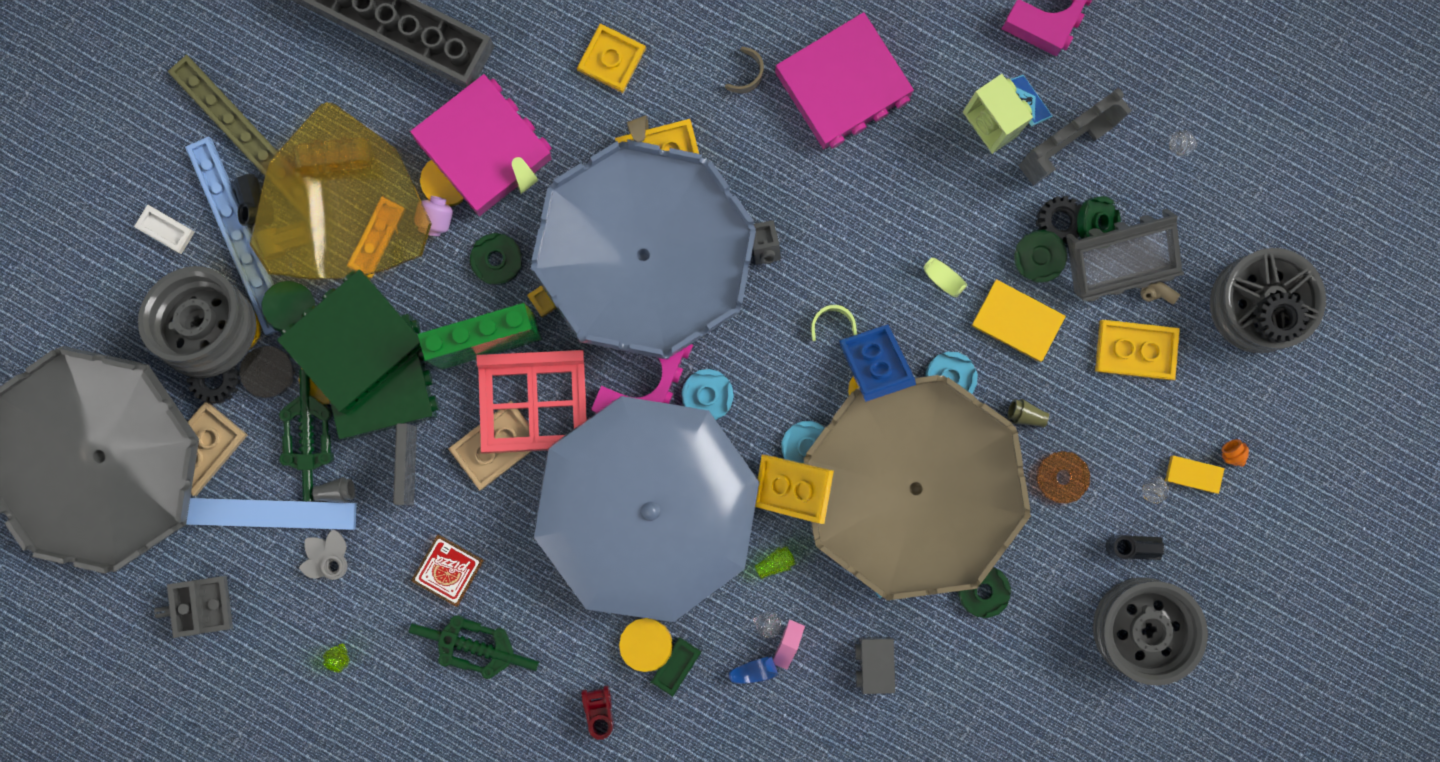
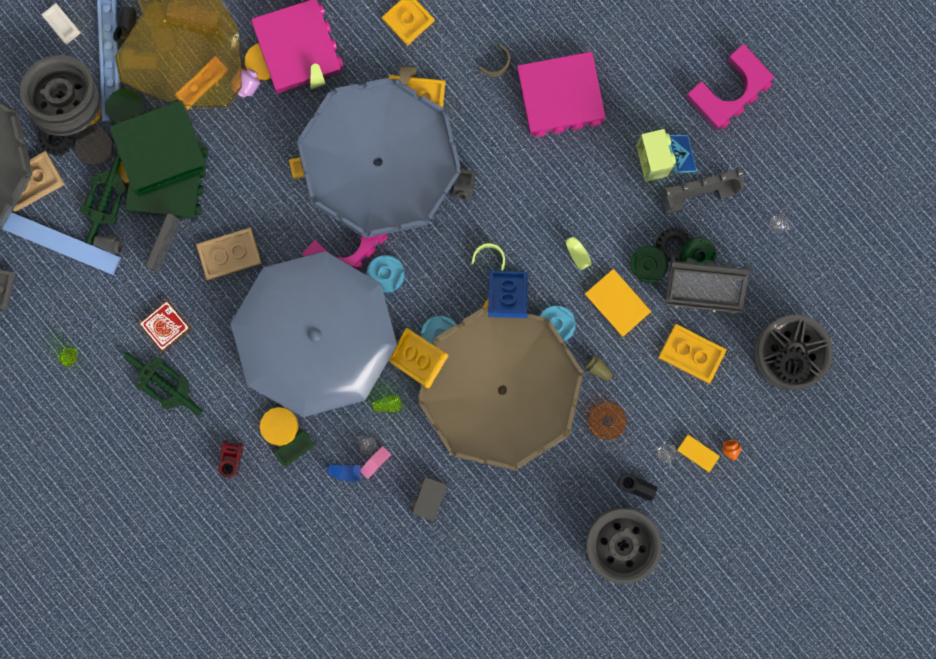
camera: 25 degrees right, 0 degrees up
light grey plate [299,530,348,580] -> none
green brick [418,303,542,370] -> none
dark green tile [469,233,522,286] -> none
coral window [477,350,587,454] -> none
dark green tile [957,567,1011,618] -> none
dark tan arm [1140,281,1180,305] -> none

